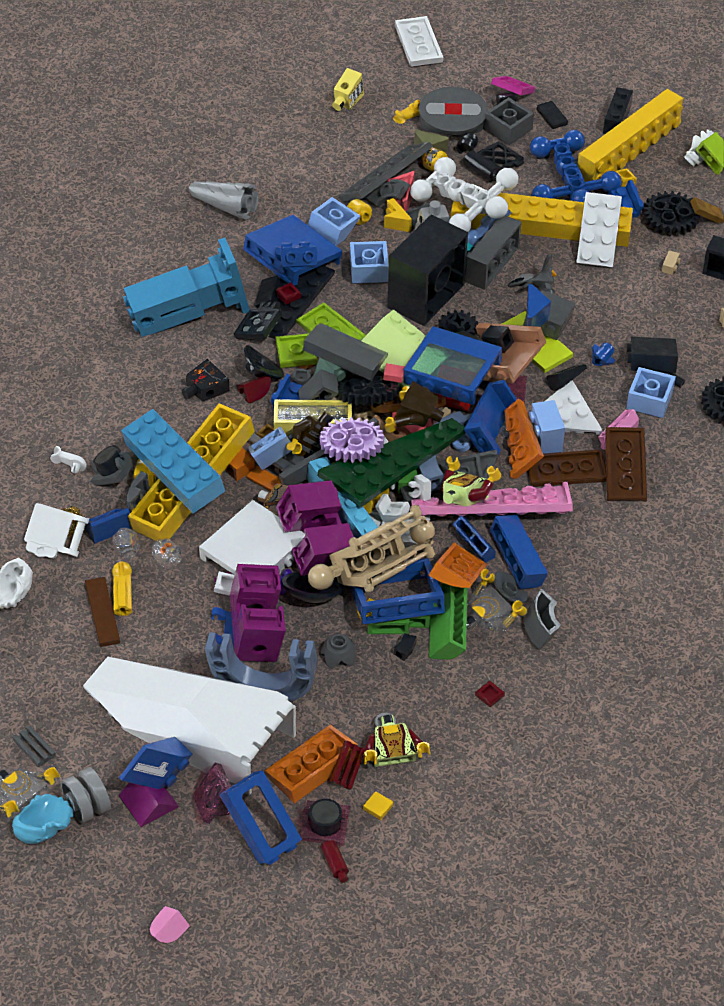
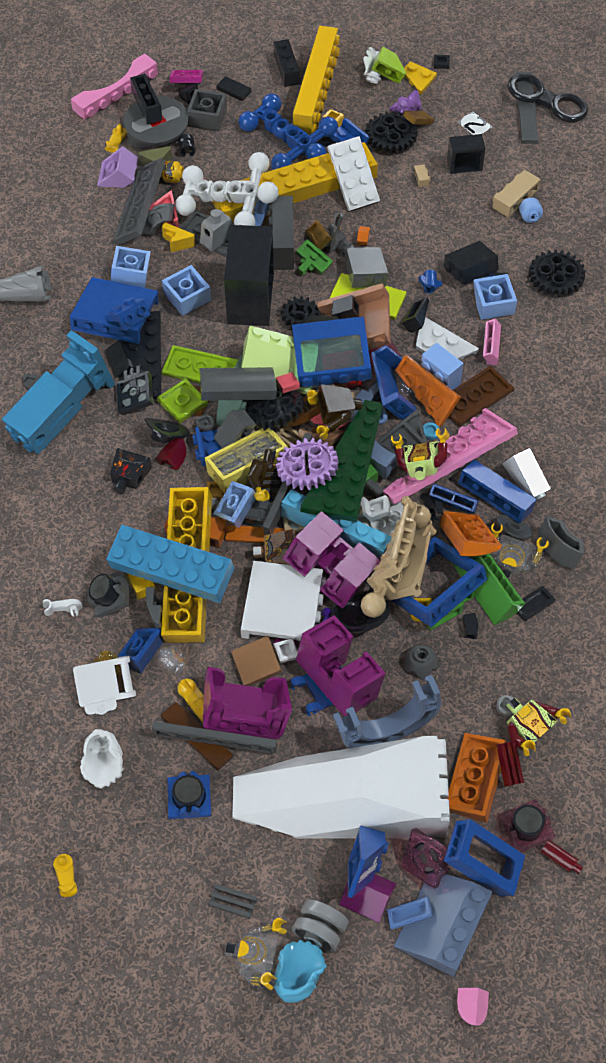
camera: 30 degrees left, 10 degrees up
clear head [152,538,182,568] -> none
dark red tile [276,283,301,305] -> none
light yellow torso [332,68,364,111] -> none
yellow head [347,199,372,225] -> none
yellow tile [363,791,394,820] -> none
white plate [395,16,443,67] -> none
white tile [408,474,431,501] -> none
black piece [463,141,524,183] -> none
dark red tile [475,681,505,707] -> none
blue slope [527,284,551,327] -> none
reddish brown tile [605,427,647,502] -> none
none -> bright pink arch [71,54,158,120]
none -> lavender slope [97,146,138,188]
none -> black brick [130,73,163,124]
none -> dark grey tile [152,721,277,754]
none -> piece [167,771,211,819]
none -> magenta windscreen [203,667,292,740]
none -> medium nougat tile [231,636,282,686]
none -> bright green hinge [295,239,333,276]
none -> pearl gold tile [305,220,332,250]
none -> orange piece [357,226,370,246]
none -> medium blue tile [387,896,433,930]
none -> medium lavender hair [389,90,422,116]
none -> sand blue slope [394,871,492,977]
none -> black bar [421,493,443,521]
none -> medium azure tile [423,422,440,440]
none -> white slope [502,448,550,500]
none -> black tile [517,586,556,622]

